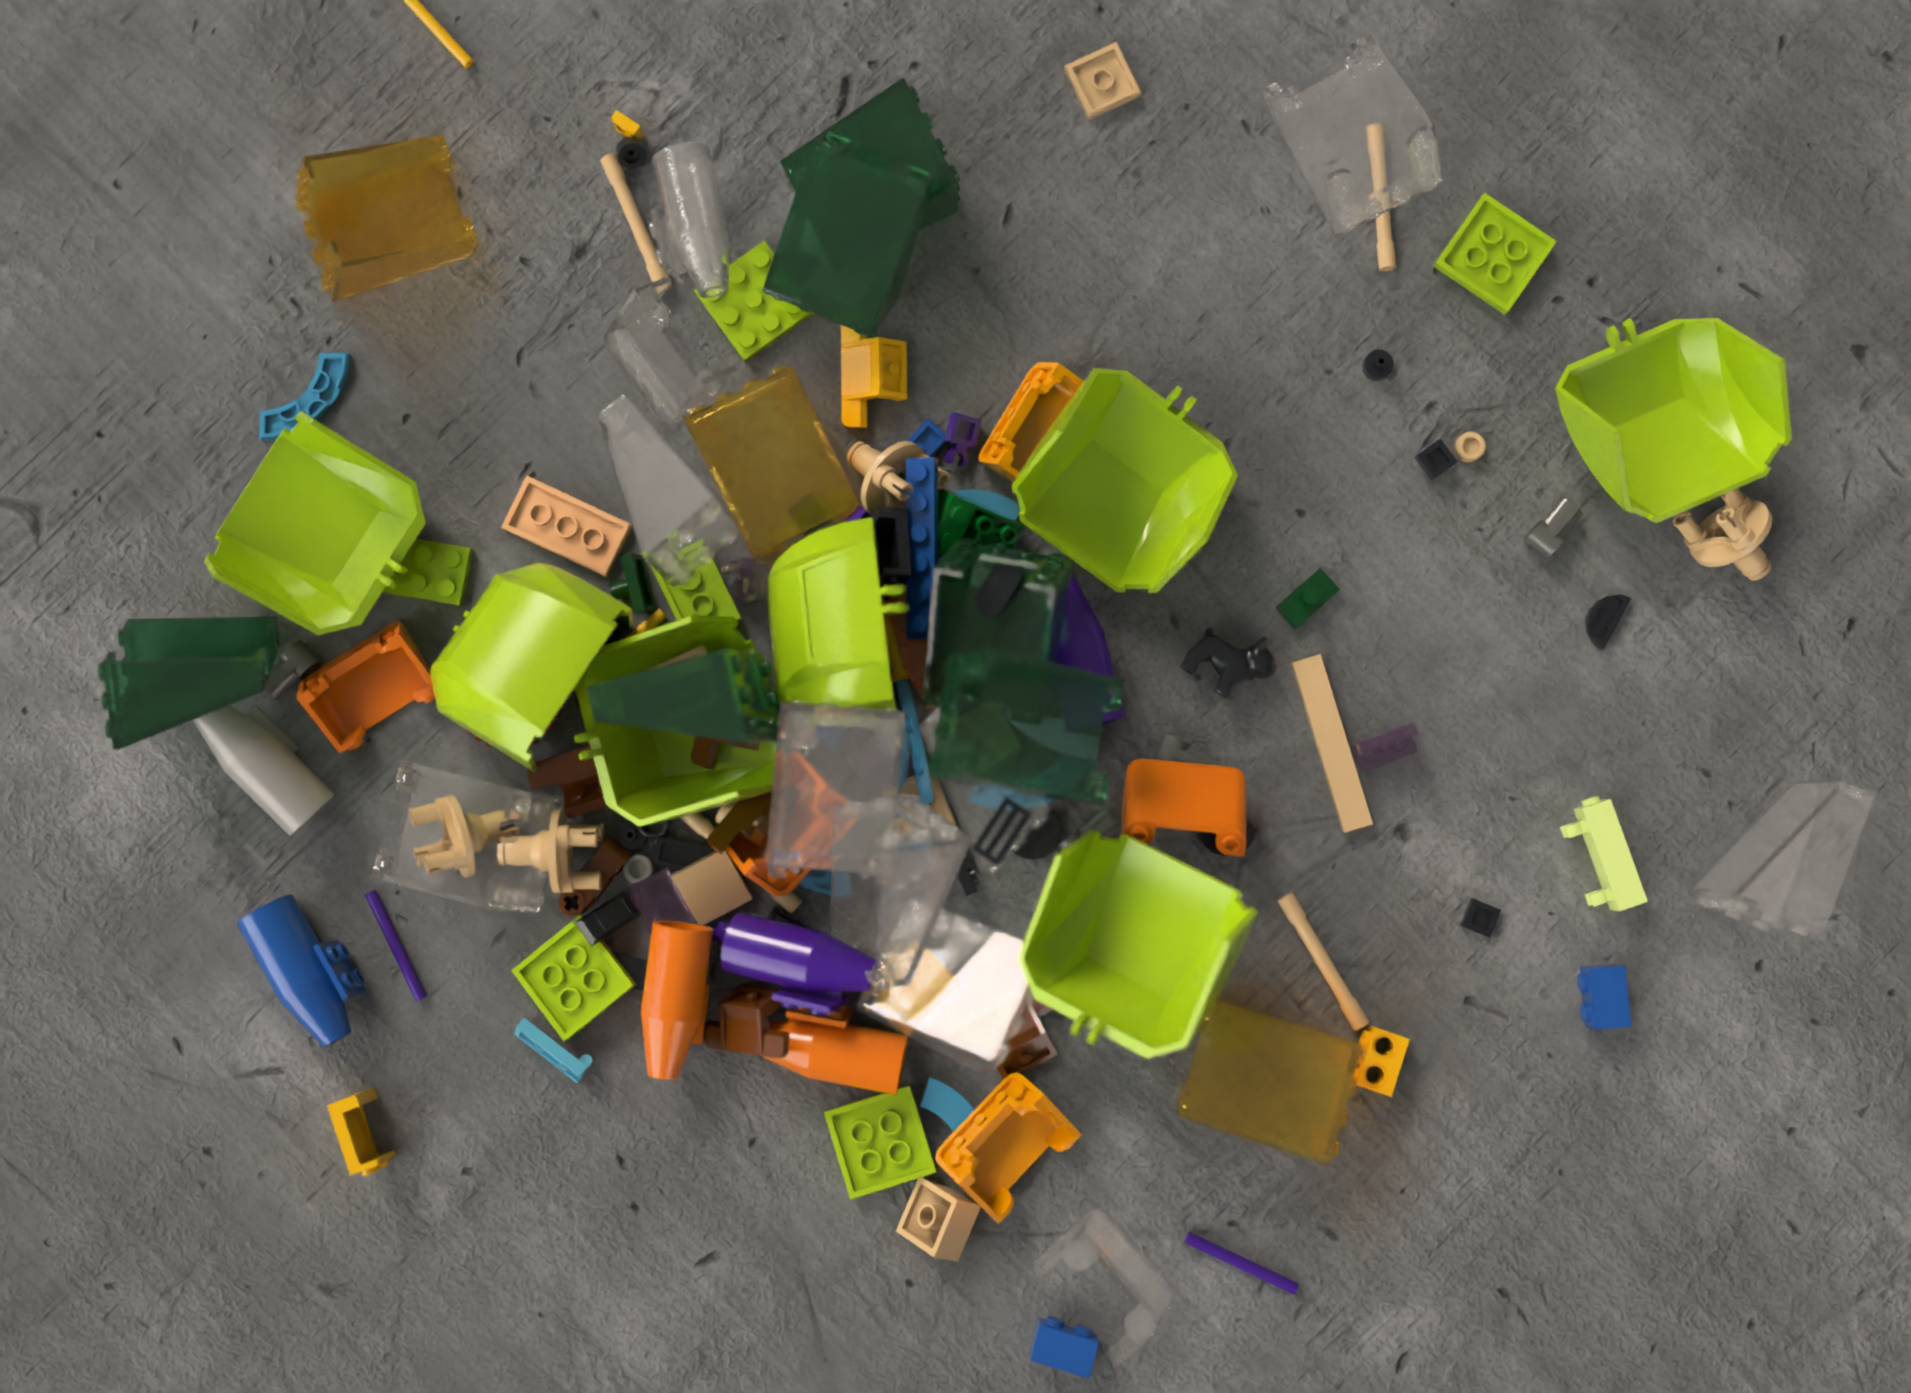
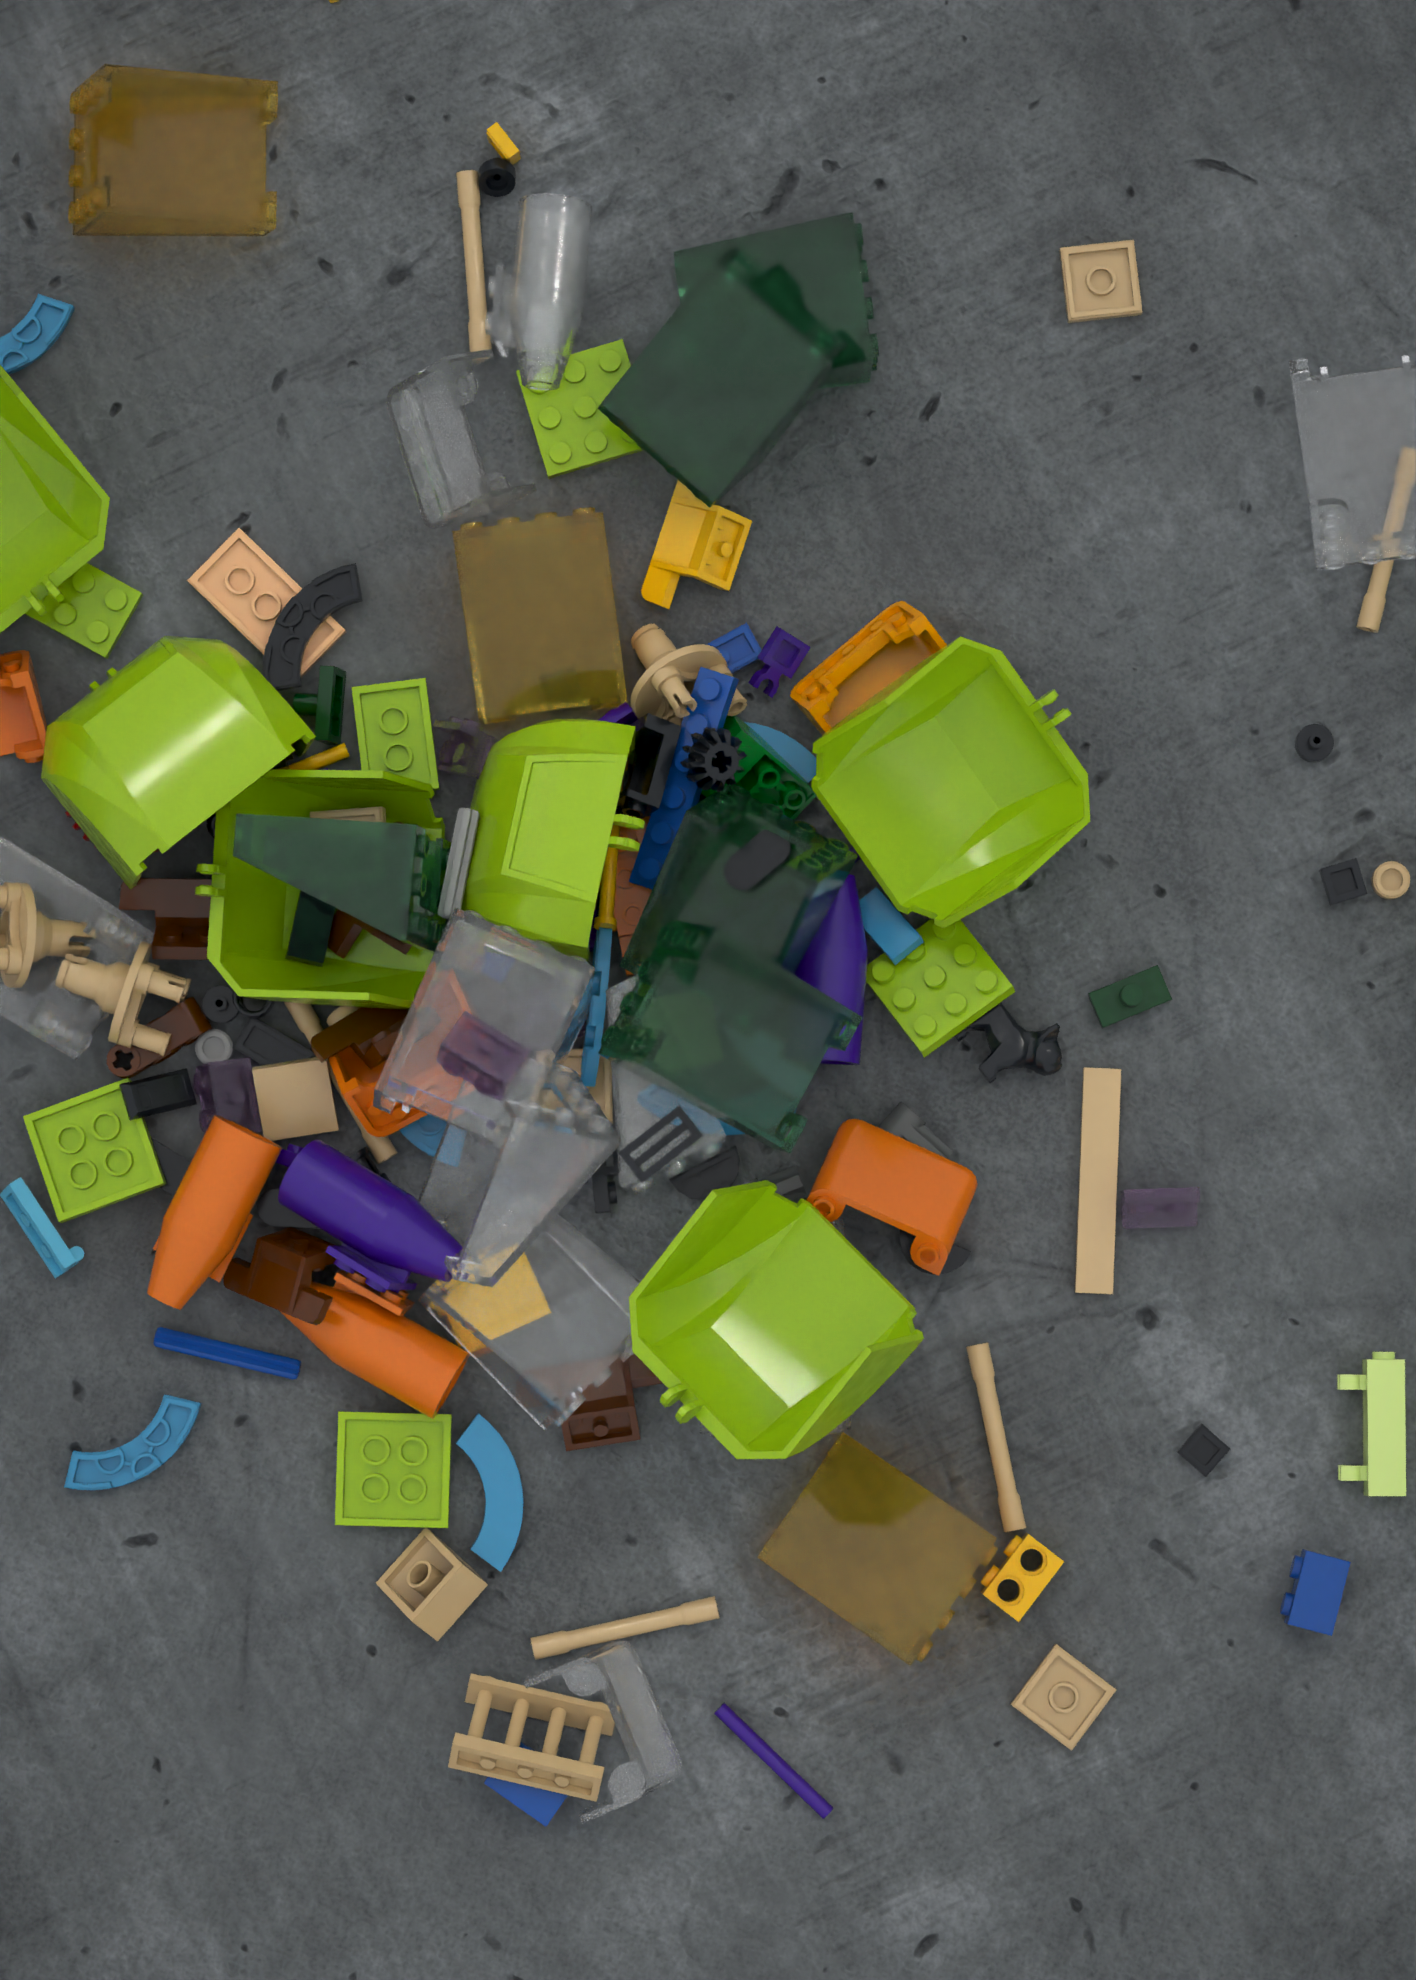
camera: 15 degrees right, 0 degrees up
clear windscreen [597,394,741,588] -> none
light orange windscreen [935,1073,1082,1224] -> none
none -> dark azure tile [64,1394,202,1490]
none -> blue axle [154,1327,301,1379]
none -> black tile [262,563,363,691]
none -> black tile [285,885,339,967]
none -> clear purple bracket [436,1011,530,1101]
none -> light grey axle [438,808,480,920]
none -> tan fence [448,1673,618,1802]
none -> tan piece [531,1596,720,1660]
none -> black gear [680,727,747,792]
none -> dark azure tile [859,887,924,965]
none -> lime plate [866,919,1016,1058]
none -> tan tile [1011,1643,1116,1751]

